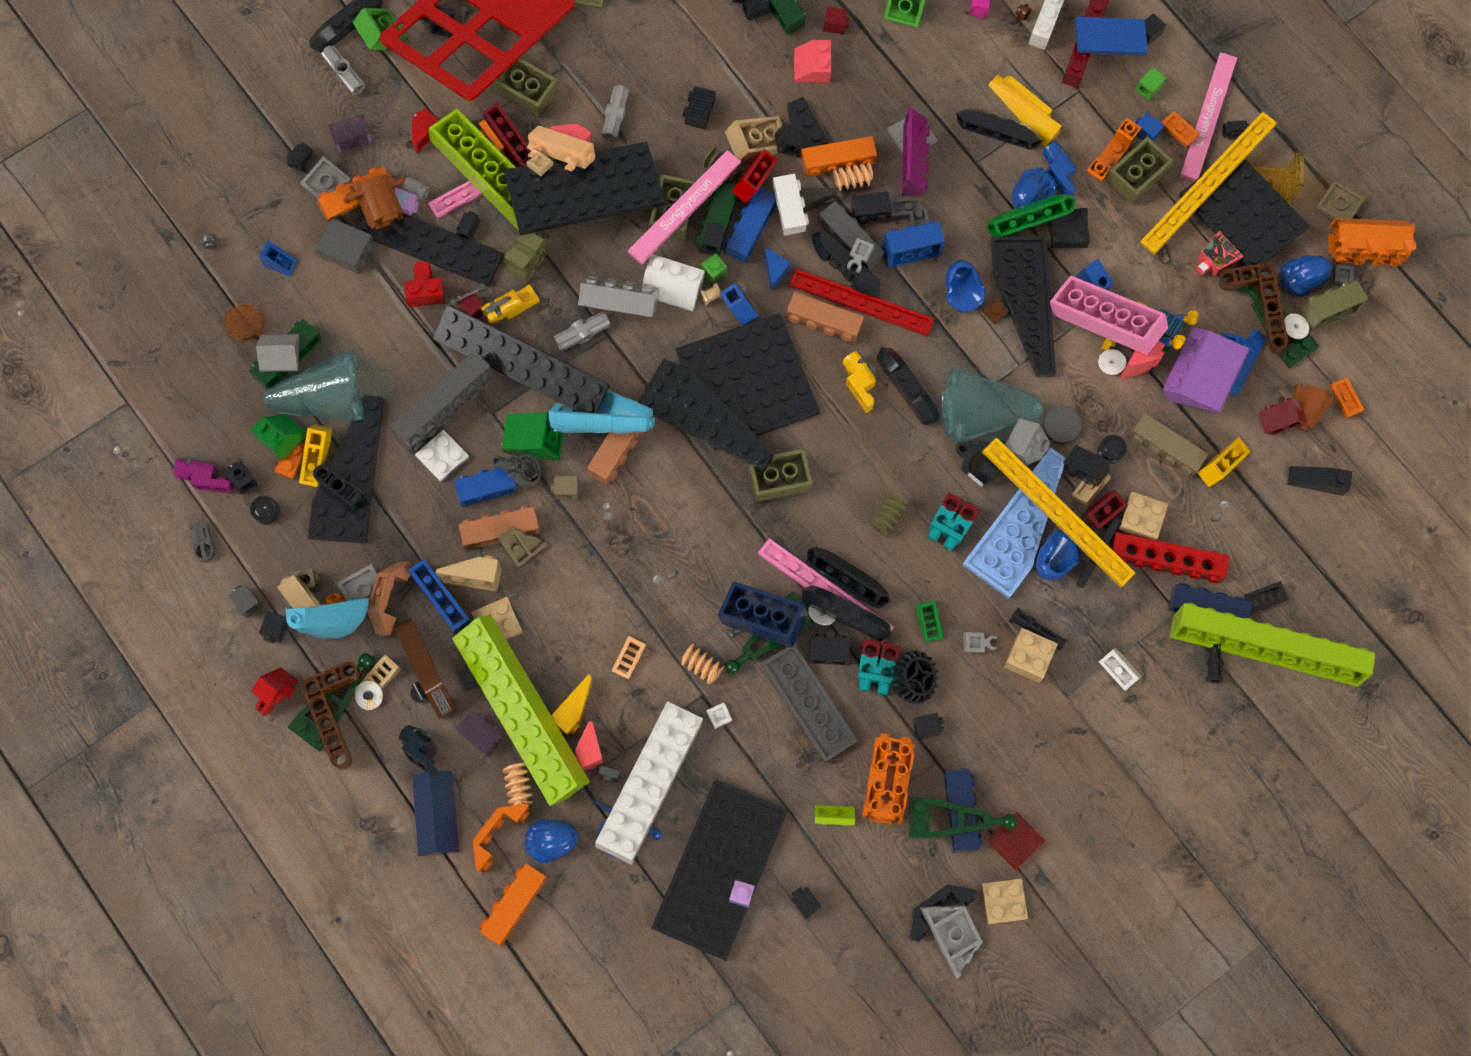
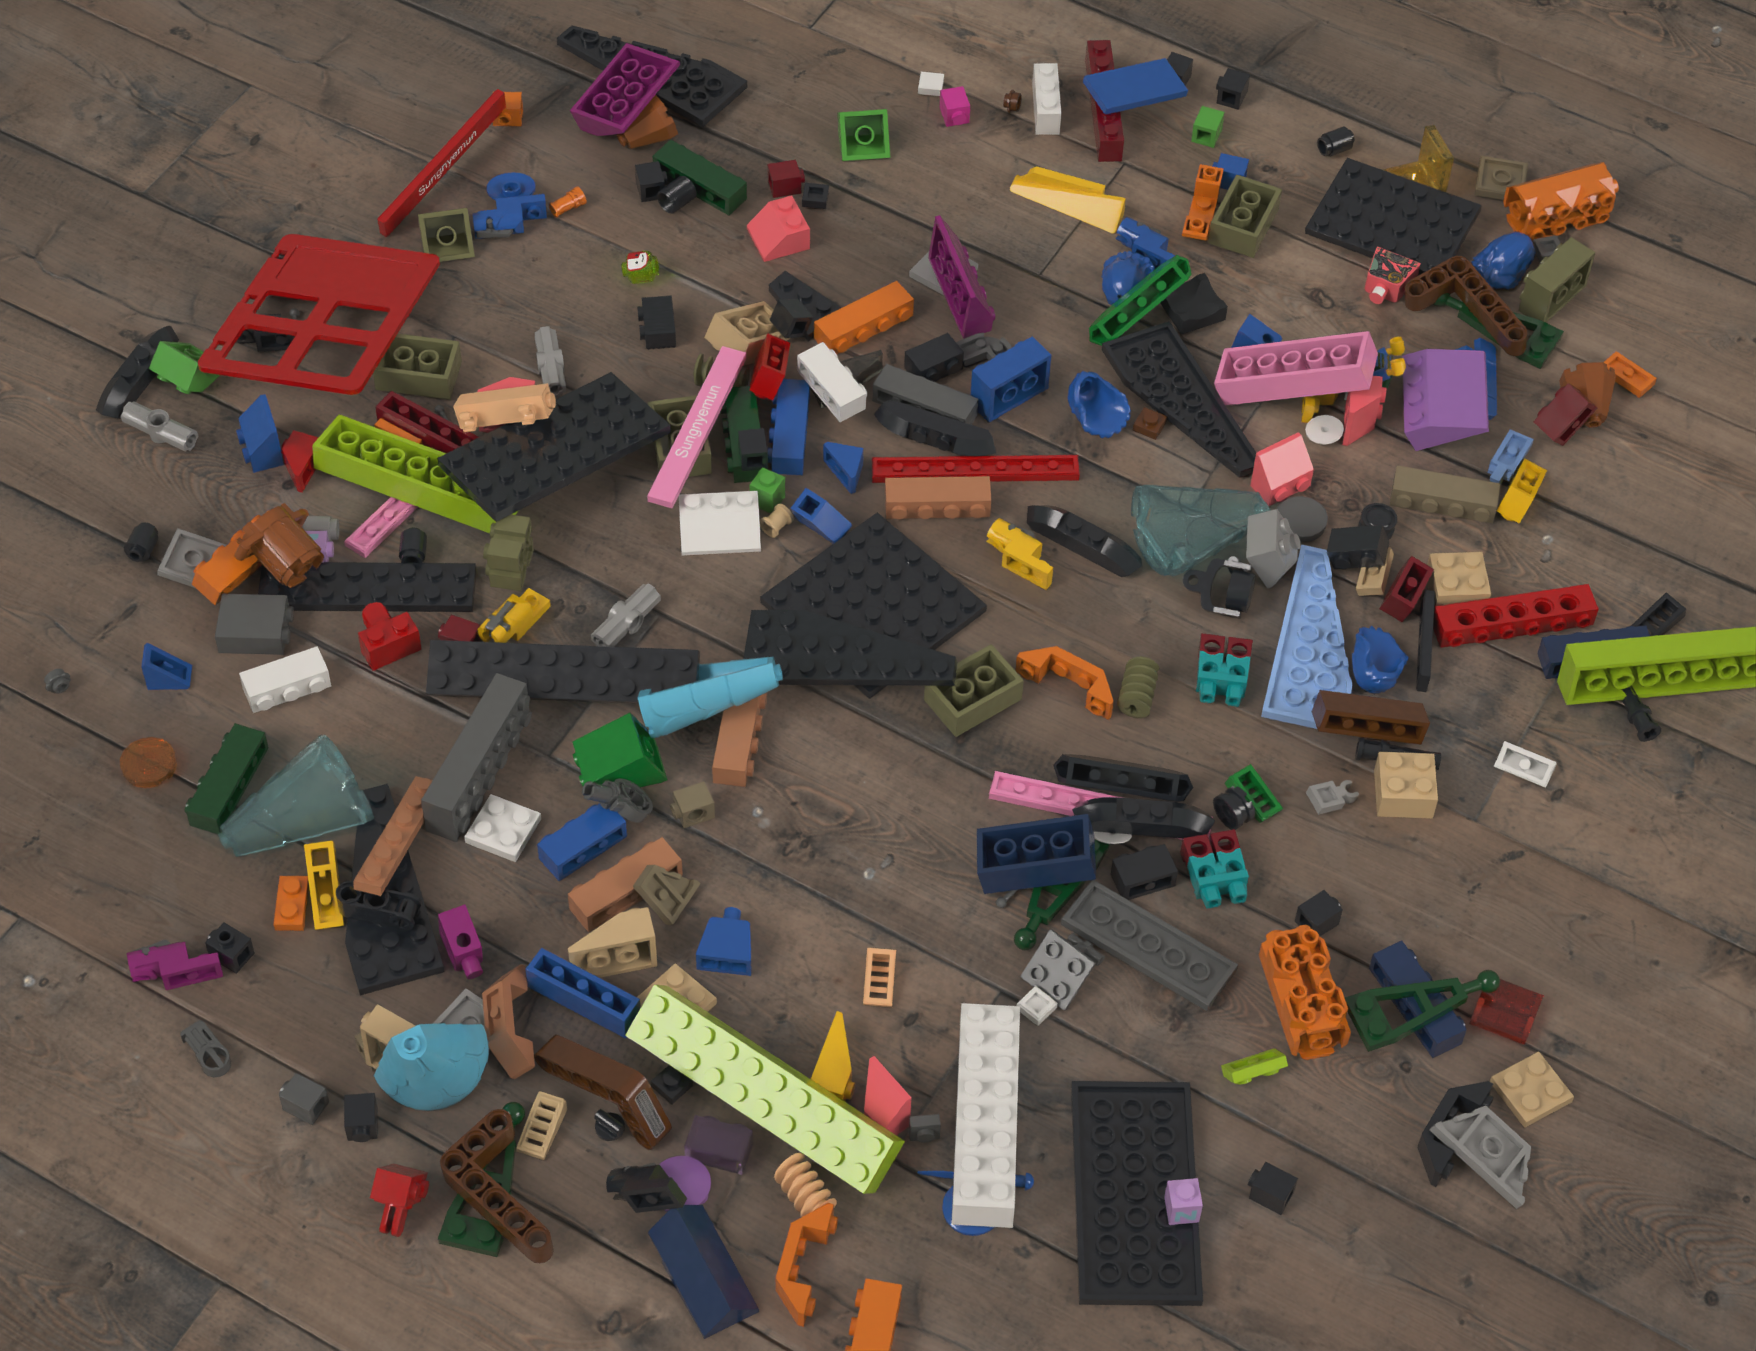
camera: 20 degrees left, 20 degrees down
green slope [249,414,307,461] -> none
black wheel [250,495,280,525] -> none
light grey slope [256,334,299,372] -> none
clear purple brick [328,114,373,152] -> none
white piece [355,681,383,710] -> none
dark grey hinge [450,284,486,306] -> none
blue piece [524,819,579,864] -> none
tan tile [527,151,553,176] -> none
light grey brick [578,275,659,317] -> none
light nougat piece [681,643,725,685] -> none
light nougat piece [833,162,873,191] -> none
light grey plate [847,238,875,274] -> none
black gear [889,650,940,704] -> none
black brick [956,109,1044,150] -> none
yellow plate [982,437,1135,587] -> none
yellow plate [1140,112,1277,255] -> none
orange plate [1161,111,1200,148] -> none
bright pink tile [1179,52,1237,181] -> none
white piece [1284,313,1309,339] -> none
black slope [1287,466,1352,496] -> none
none -> blue slope [236,394,284,473]
none -> white brick [239,646,331,713]
none -> nougat plate [354,776,433,896]
none -> magenta torso [438,904,483,979]
none -> clear neon green head [621,251,659,284]
none -> medium lavender dish [659,1156,711,1212]
none -> blue torso [696,907,752,976]
none -> black plate [802,183,829,209]
none -> orange slope [1015,646,1114,720]
none -> plate [1020,929,1105,1011]
none -> black wheel [1213,786,1255,830]
none -> black brick [1216,68,1250,110]
none -> coral slope [1250,432,1314,506]
none -> reddish brown brick [1311,690,1430,745]
none -> medium blue hinge [1487,430,1534,486]

